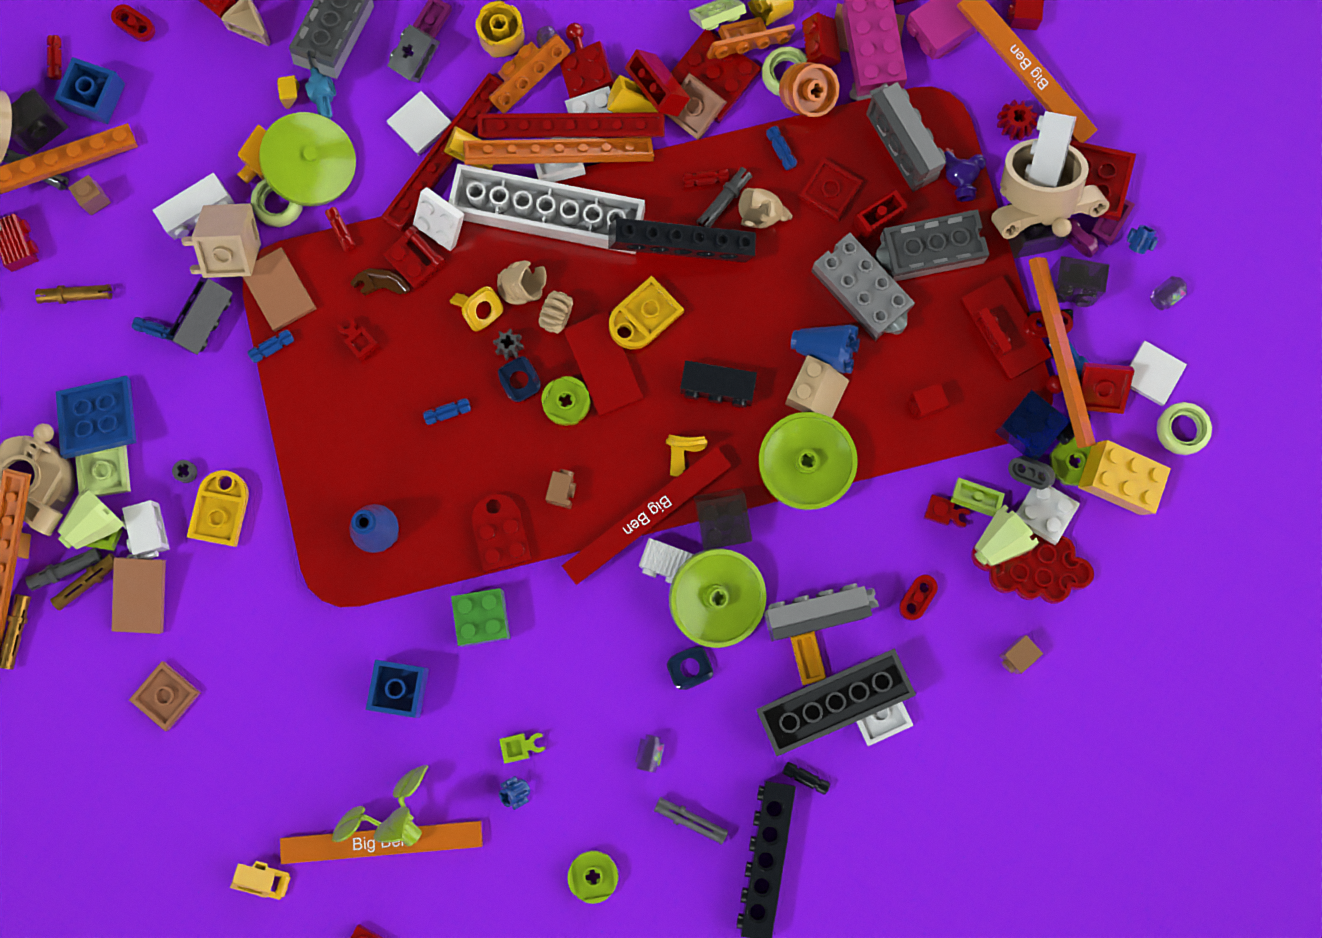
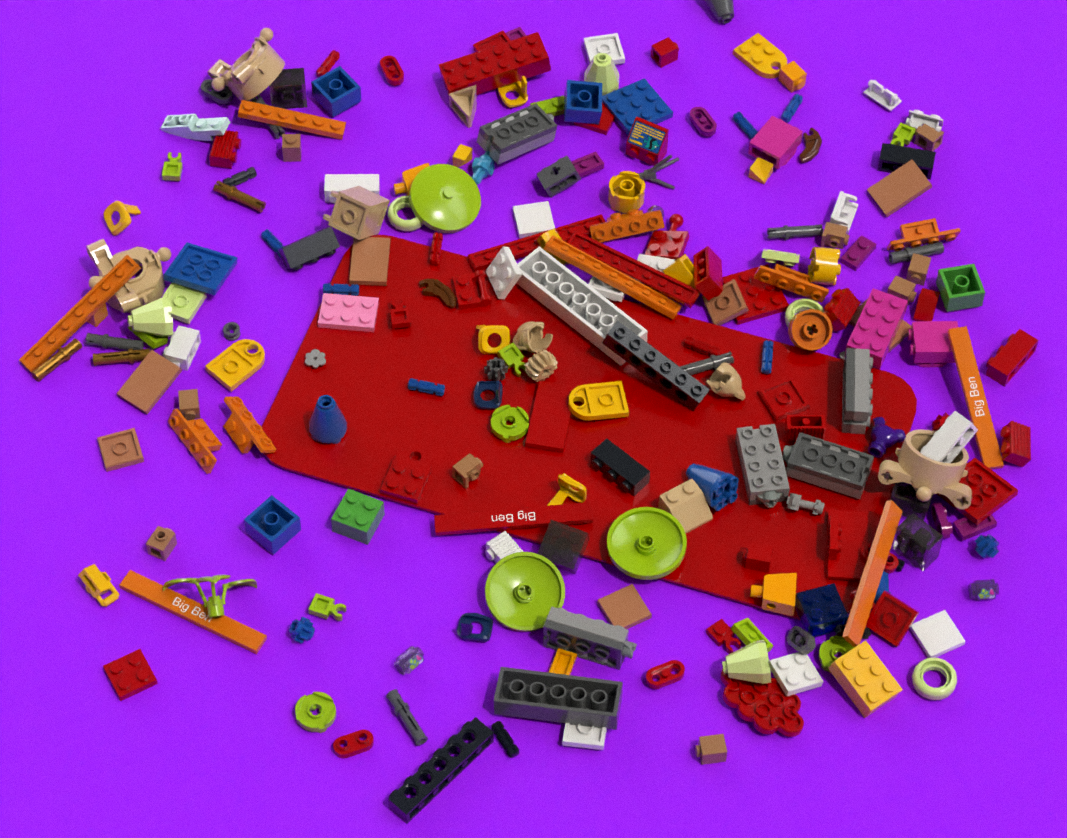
camera: 30 degrees right, 25 degrees down
none -> brick [146,526,177,561]
none -> orange bracket [168,408,222,474]
none -> medium nougat brick [178,389,201,420]
none -> black axle [222,167,257,186]
none -> orange bracket [223,396,276,453]
none -> light grey plant [305,349,326,368]
none -> bright pink plate [318,293,379,332]
none -> red plate [333,730,374,758]
none -> lime plate [497,342,527,377]
none -> nougat tile [597,584,652,629]
none -> light orange torso [750,573,797,616]
none -> light grey bar [786,493,824,515]
none -> red brick [1000,421,1031,467]

